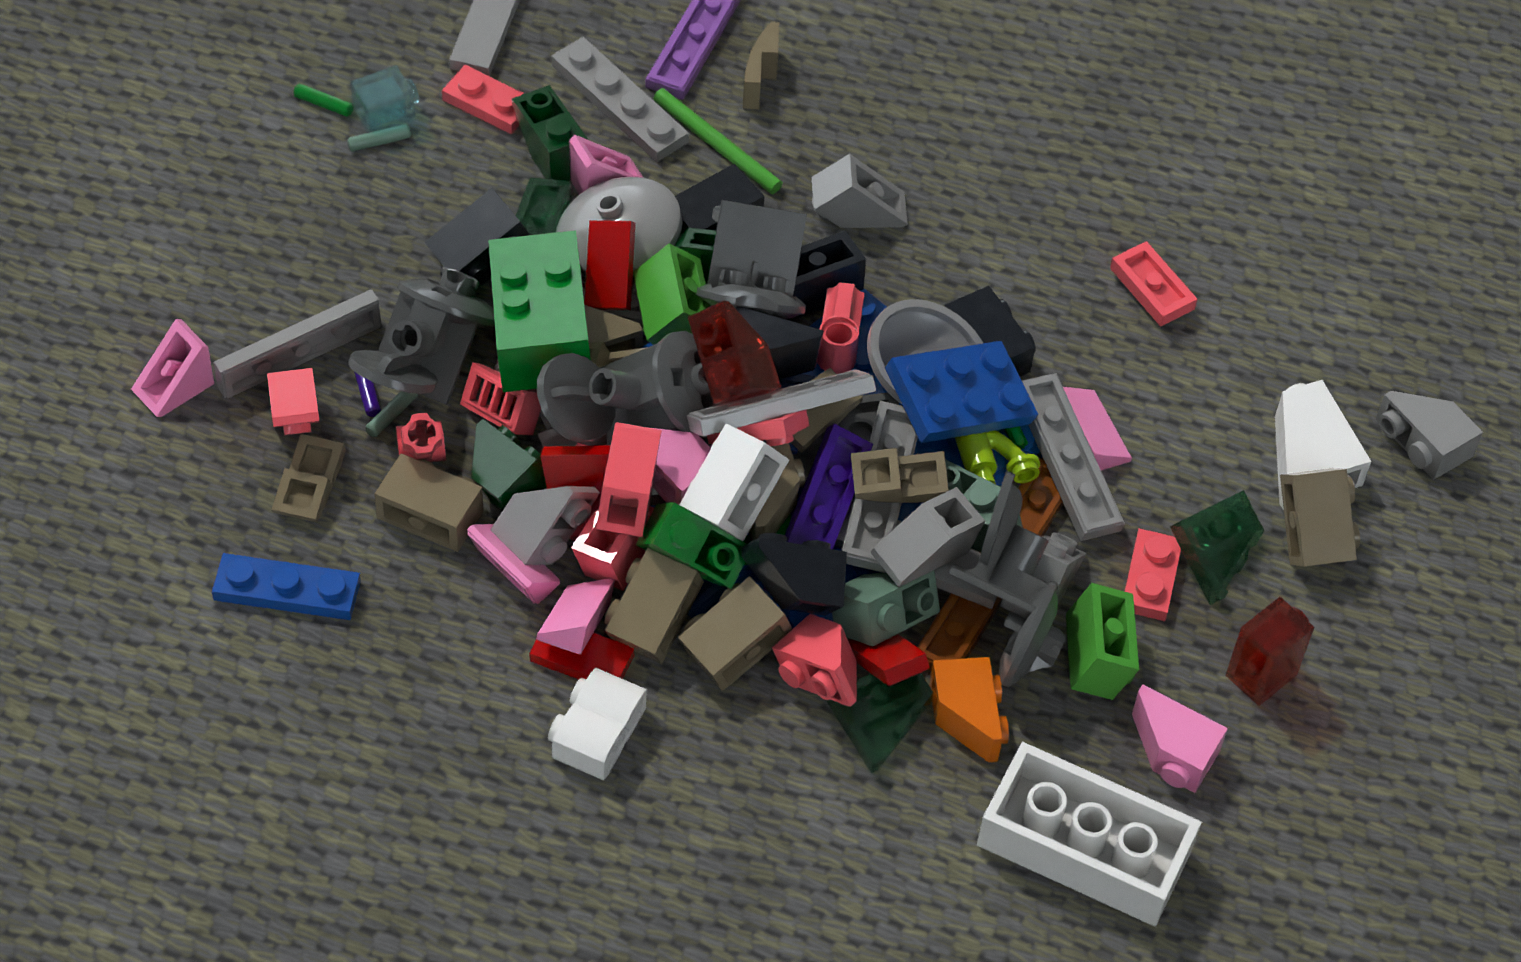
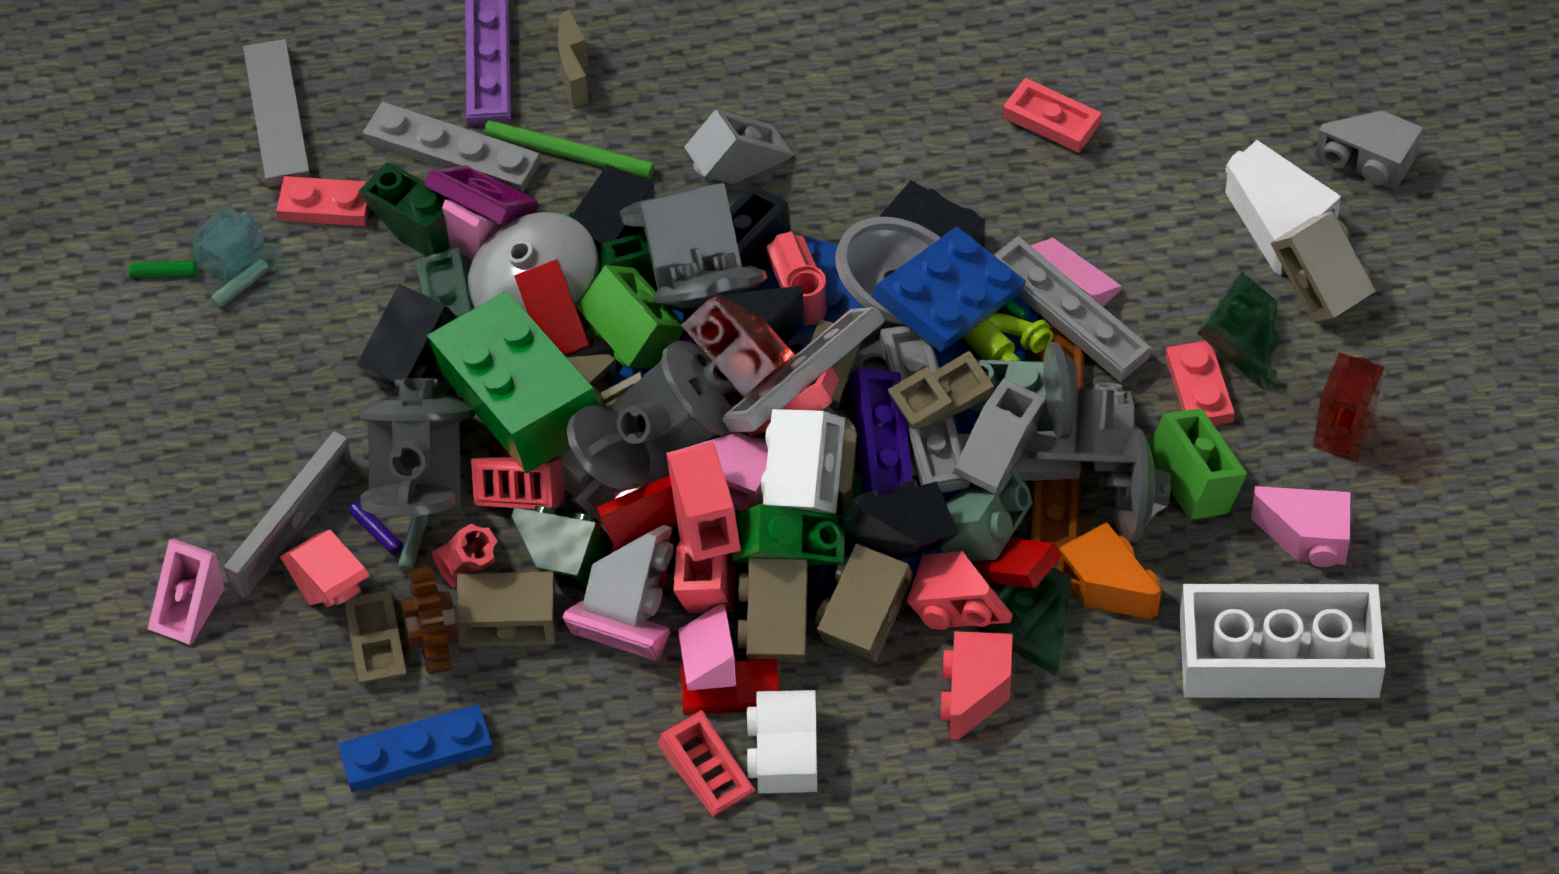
camera: 20 degrees left, 0 degrees up
none -> reddish brown gear [401,567,459,674]
none -> magenta tile [424,165,540,224]
none -> coral slope [657,710,755,817]
none -> coral slope [940,631,1013,739]

